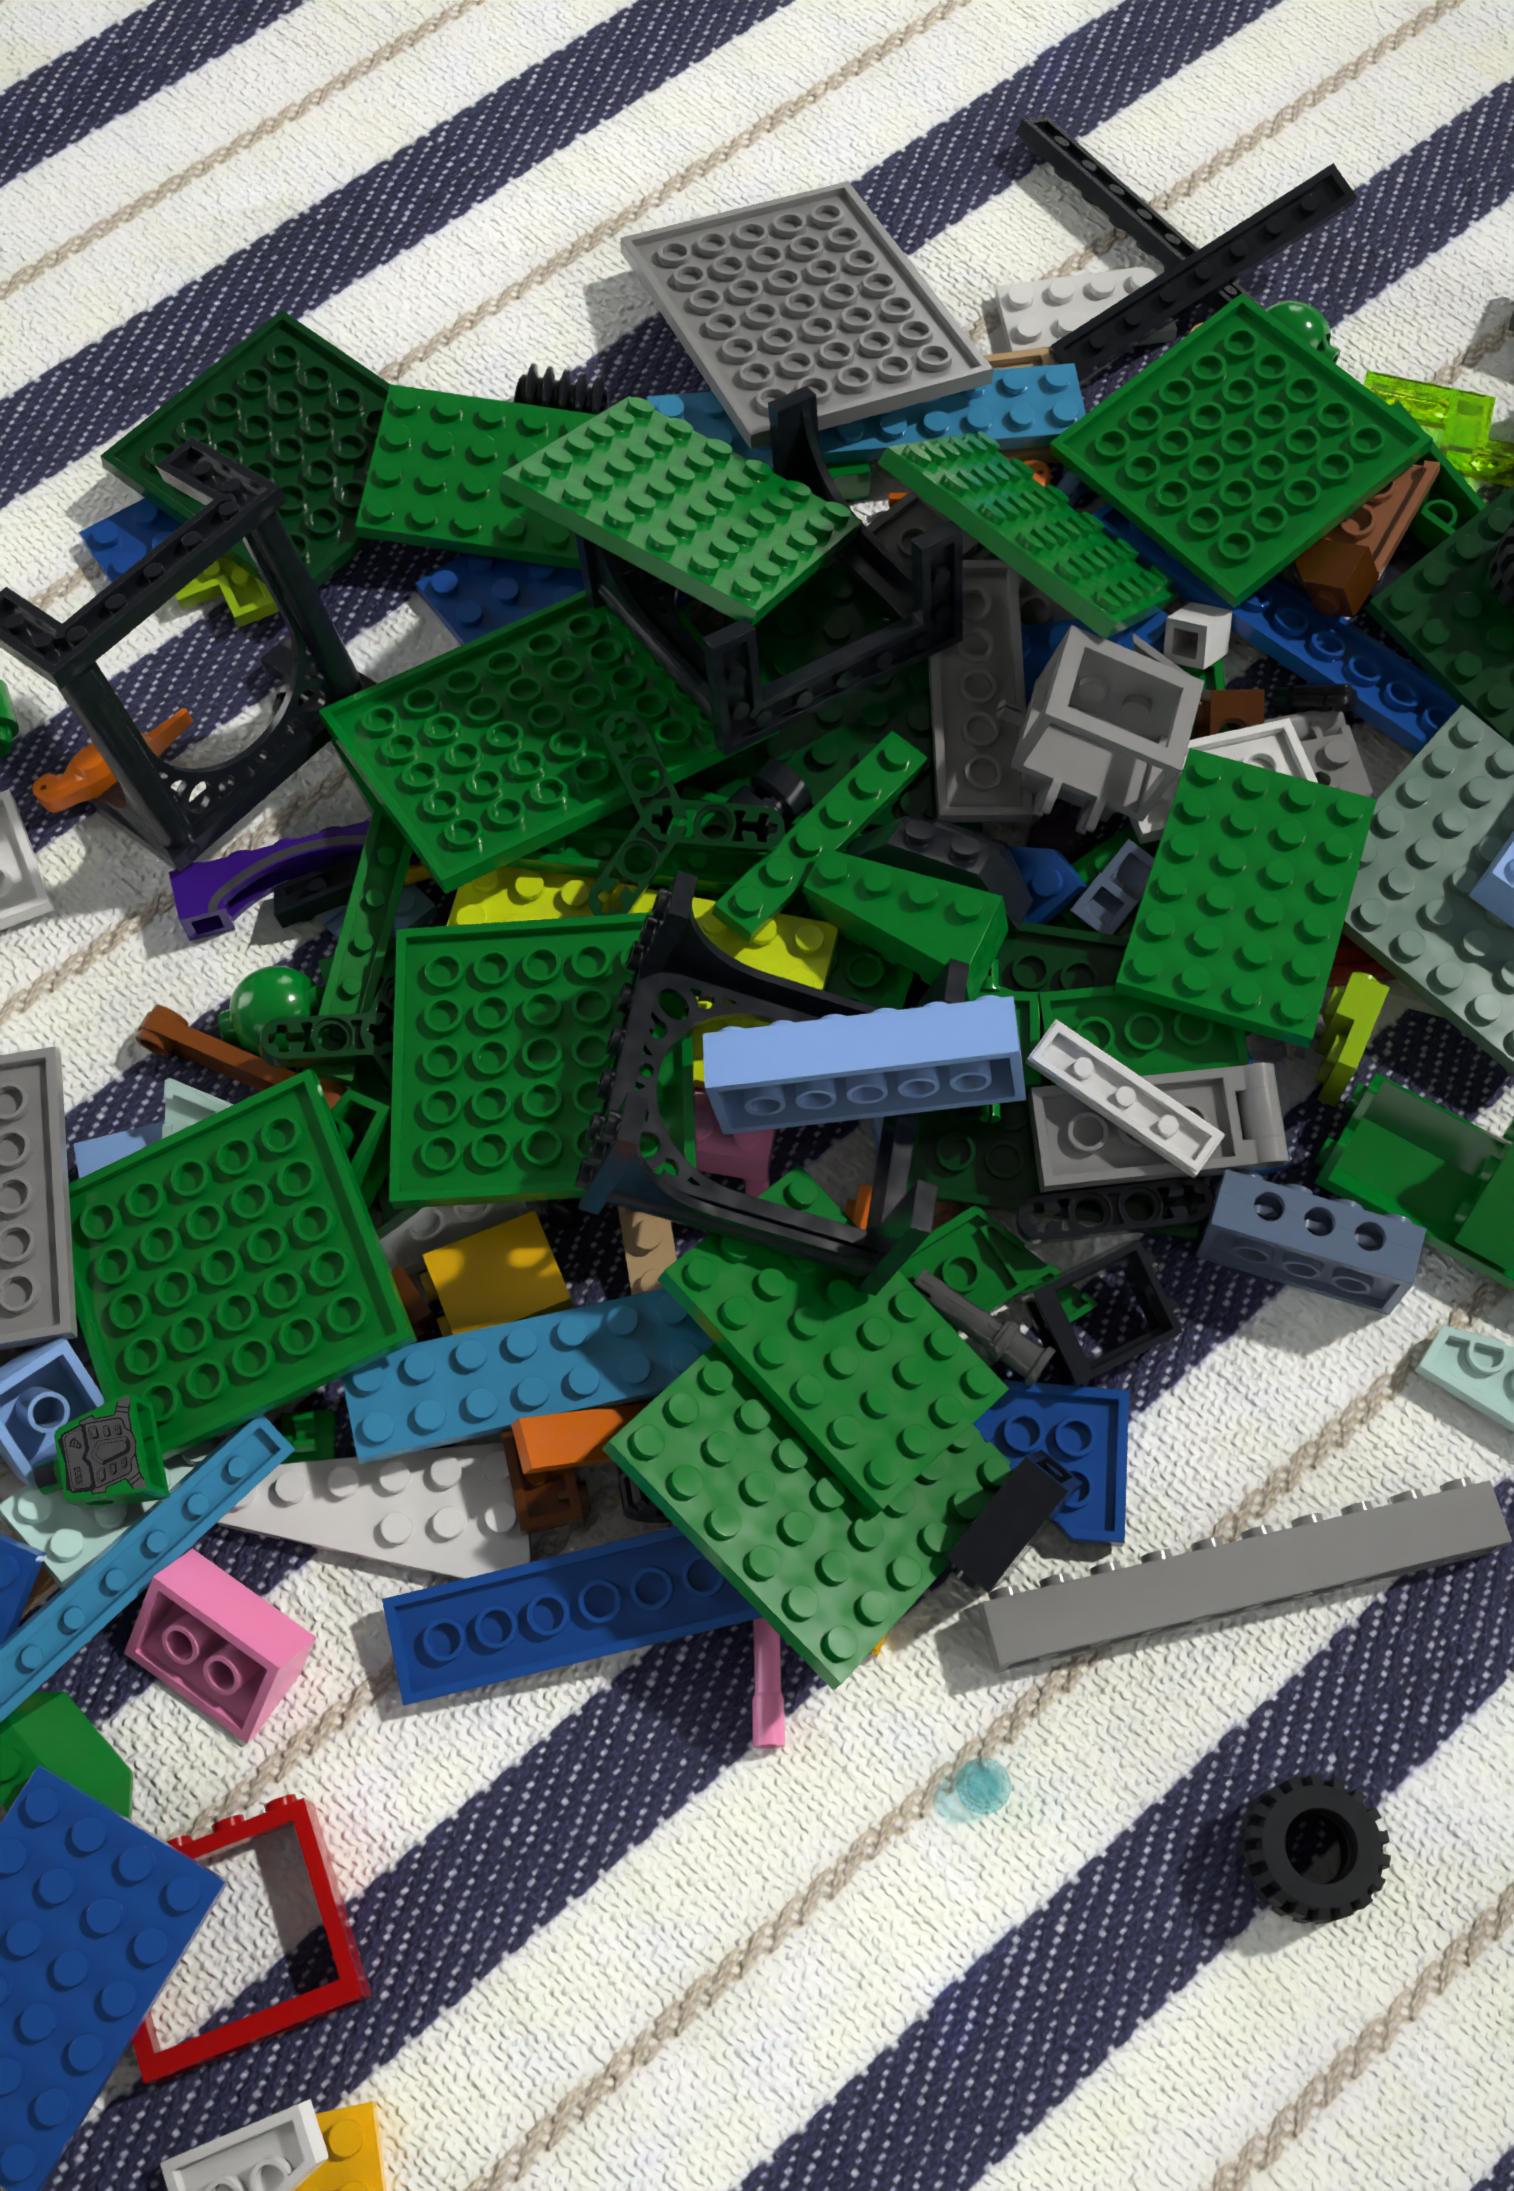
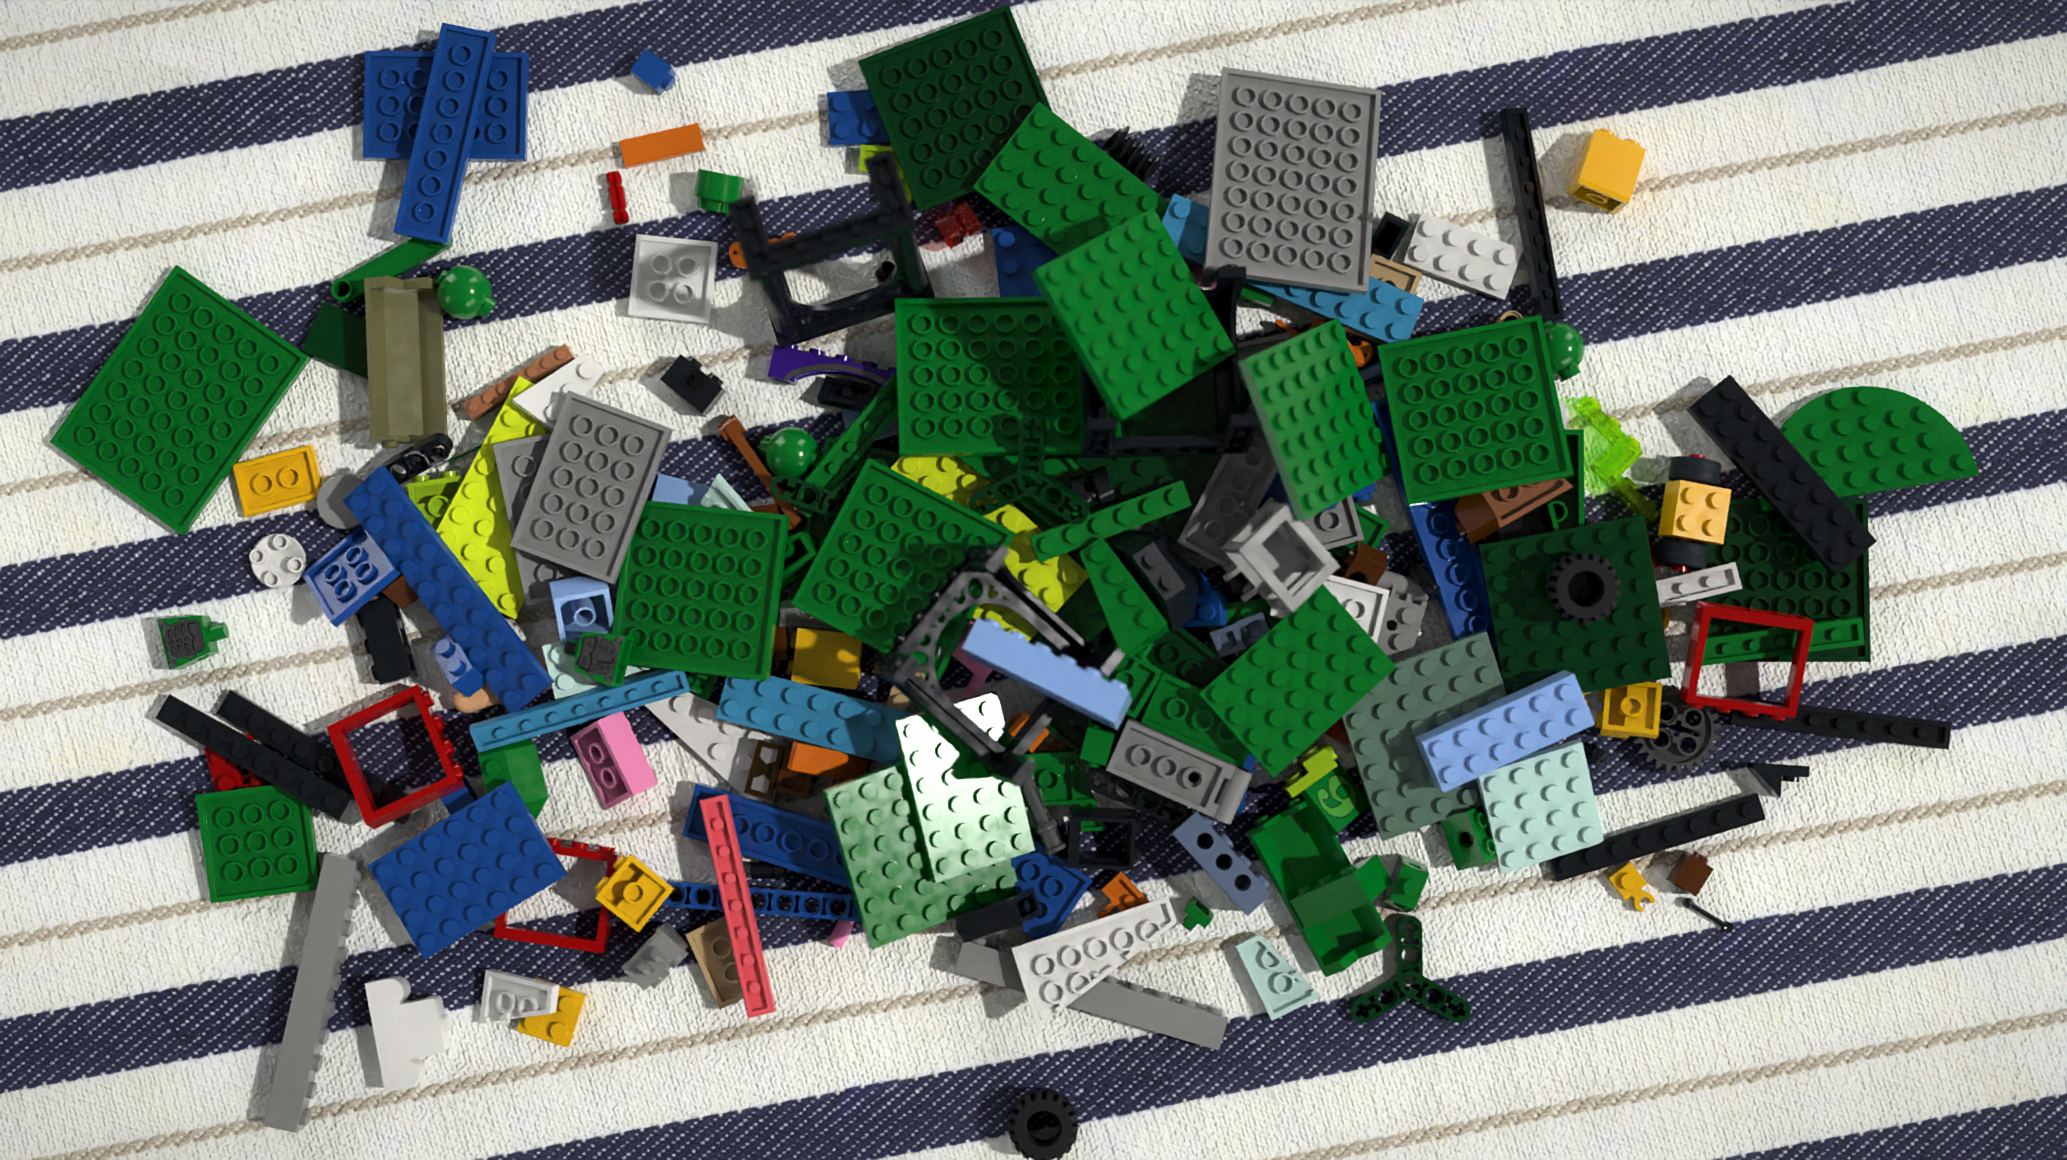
camera: 30 degrees right, 20 degrees up
clear light blue plate [956,1758,1011,1814] -> none
white tile [1026,1019,1226,1178] -> none
black plate [1049,163,1357,382] -> none
white brick [1163,602,1232,670] -> none
none -> yellow plate [594,852,674,932]
none -> light grey hinge [621,922,690,991]
none -> black brick [660,354,726,416]
none -> blue beam [661,880,861,922]
none -> tan plate [685,916,743,1009]
none -> coral tile [699,794,776,1018]
none -> dark brown piece [744,739,786,800]
none -> black pin [750,862,786,880]
none -> clear red wheel [932,200,983,250]
none -> white wing [1011,896,1177,1028]
none -> green brick [1079,723,1116,768]
none -> orange hinge [1096,871,1150,919]
none -> green tile [1182,895,1214,931]
none -> green tile [1300,761,1369,836]
none -> black slope [1371,210,1411,260]
none -> yellow slope [1566,128,1646,214]

